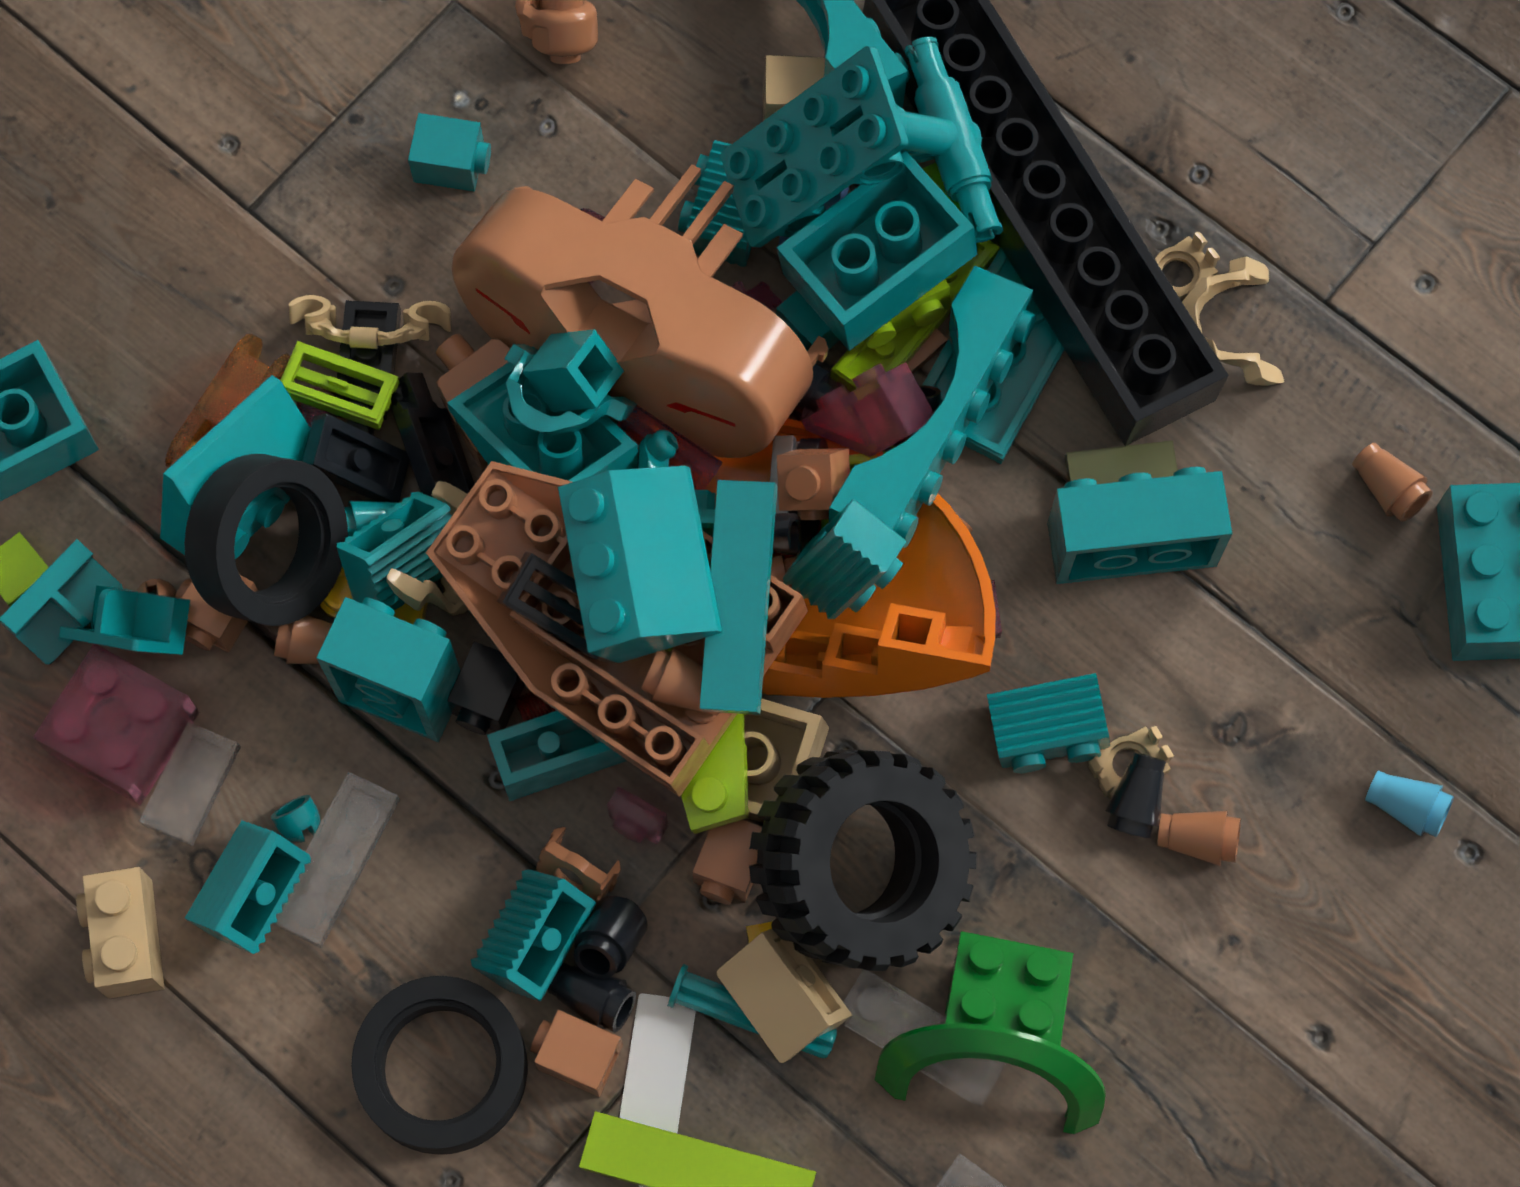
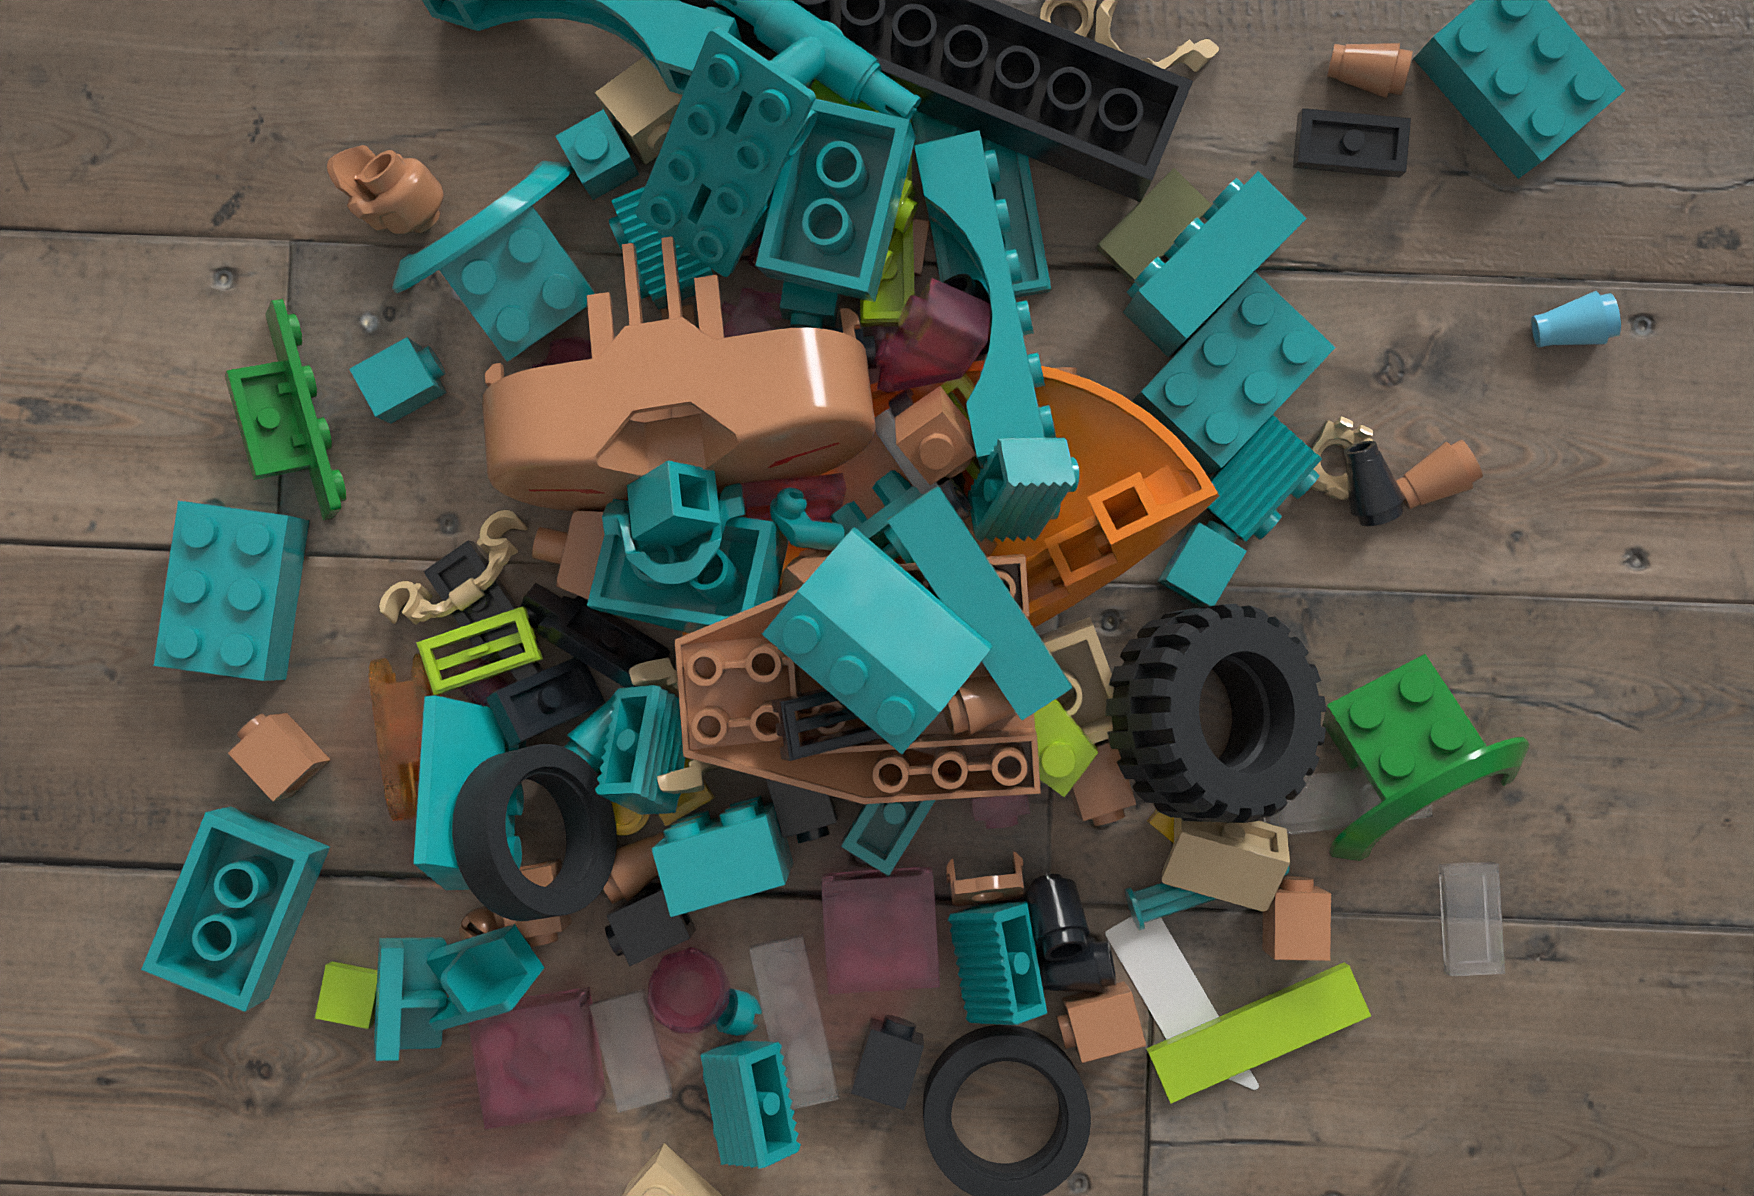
camera: 35 degrees left, 15 degrees up
none -> teal brick [153,500,310,681]
none -> green bracket [225,299,346,521]
none -> nougat brick [228,713,330,802]
none -> teal piece [392,161,595,362]
none -> teal brick [555,109,639,200]
none -> black brick [605,886,696,967]
none -> clear pink hair [647,947,730,1034]
none -> clear pink brick [821,867,940,994]
none -> black brick [851,1015,924,1110]
none -> teal brick [1132,272,1336,475]
none -> teal brick [1157,521,1247,607]
none -> nougat brick [1262,876,1331,961]
none -> black plate [1293,108,1411,178]

